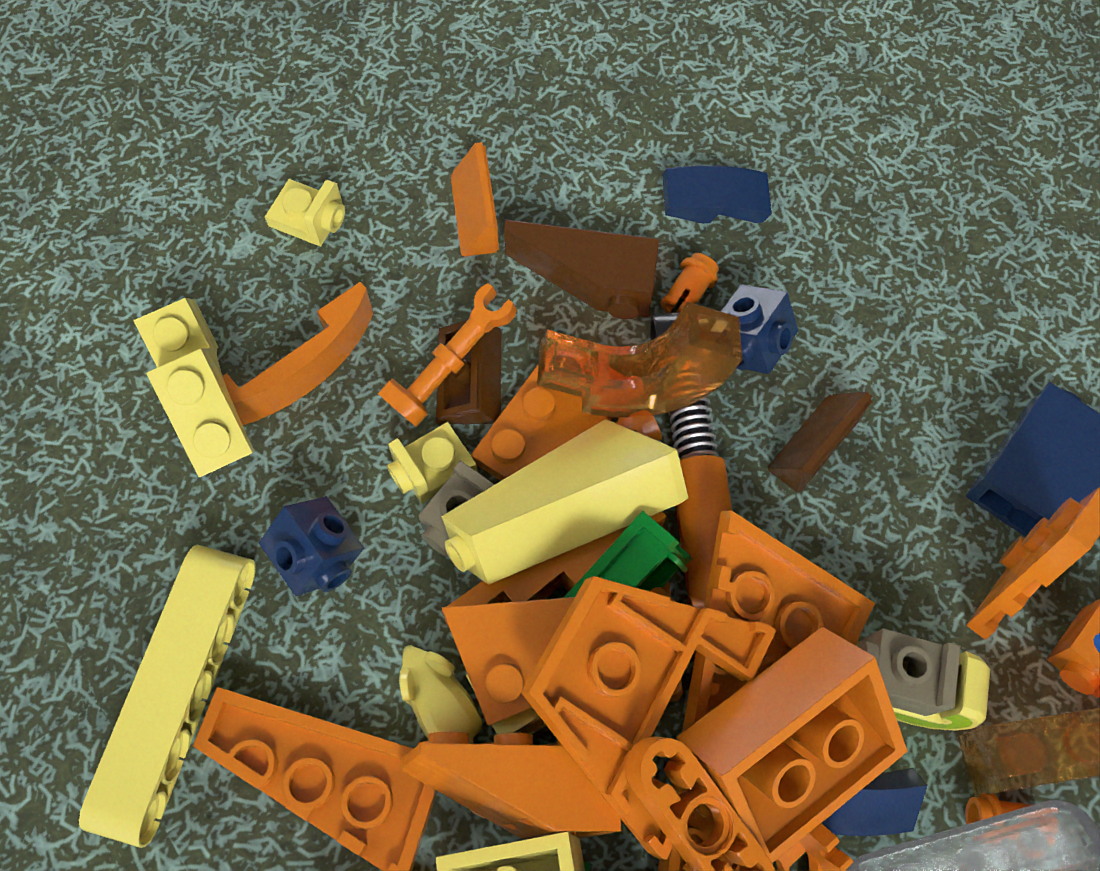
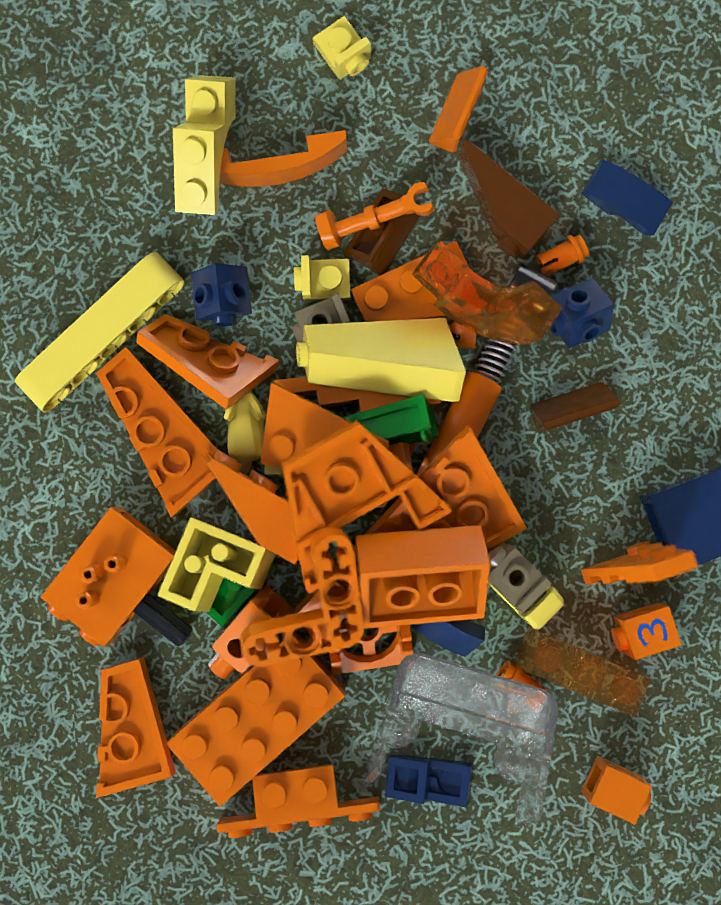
camera: 30 degrees right, 20 degrees up
none -> orange wing [136,314,279,410]

